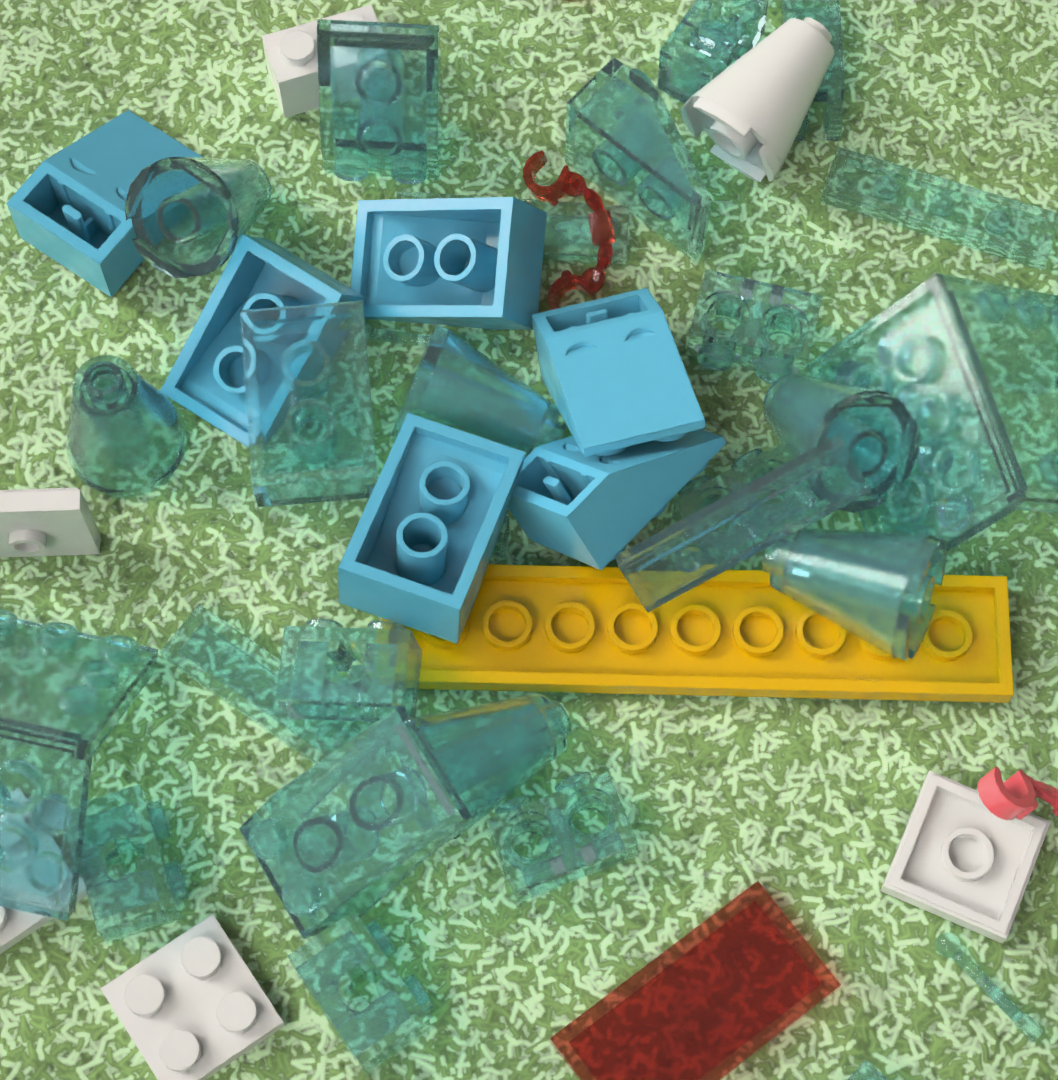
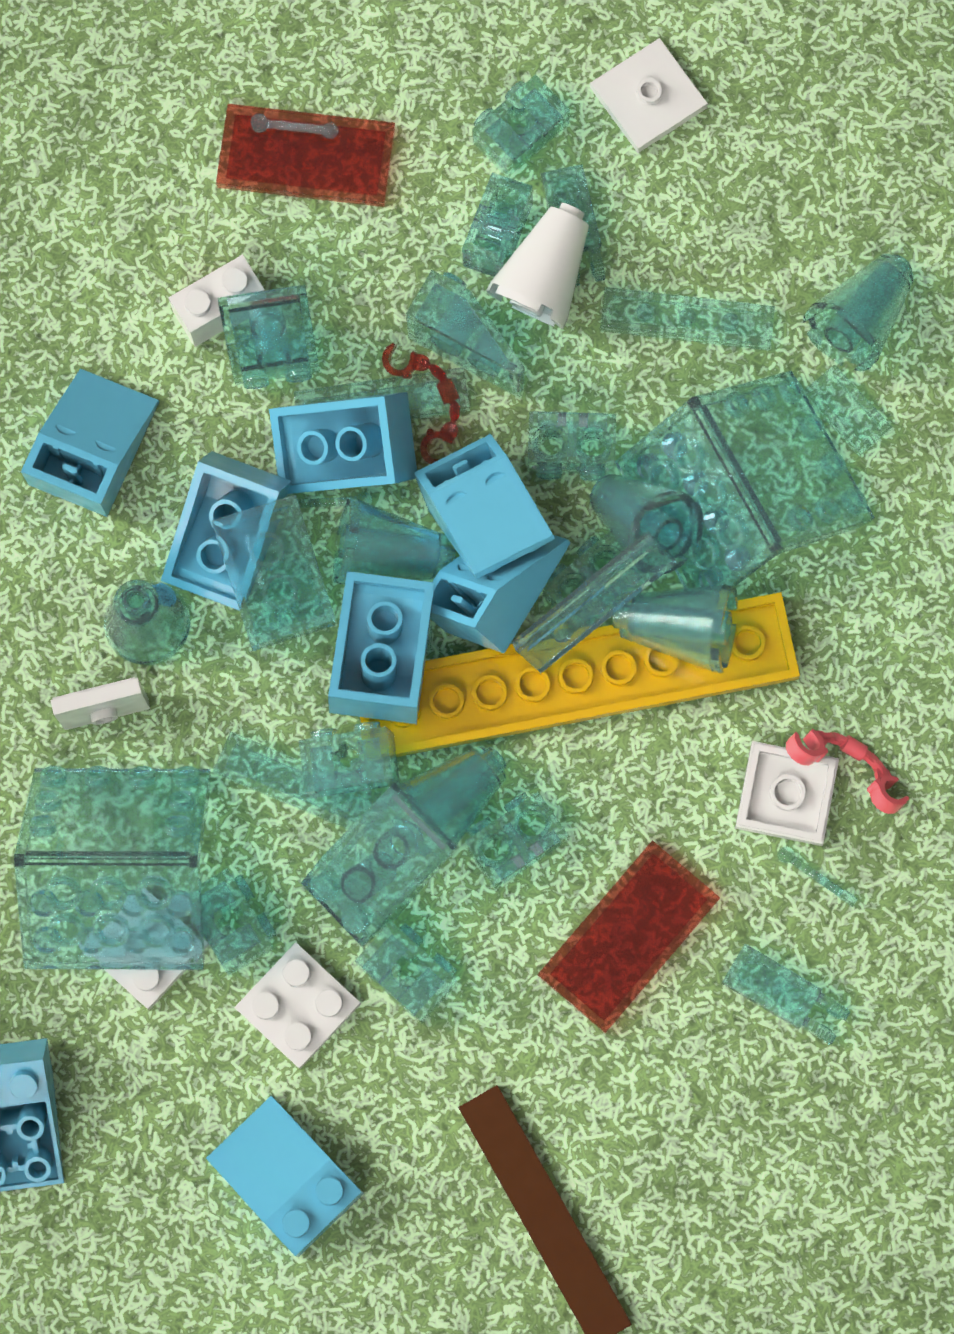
camera: 10 degrees left, 10 degrees up
clear light blue cone [125,157,271,278] -> none

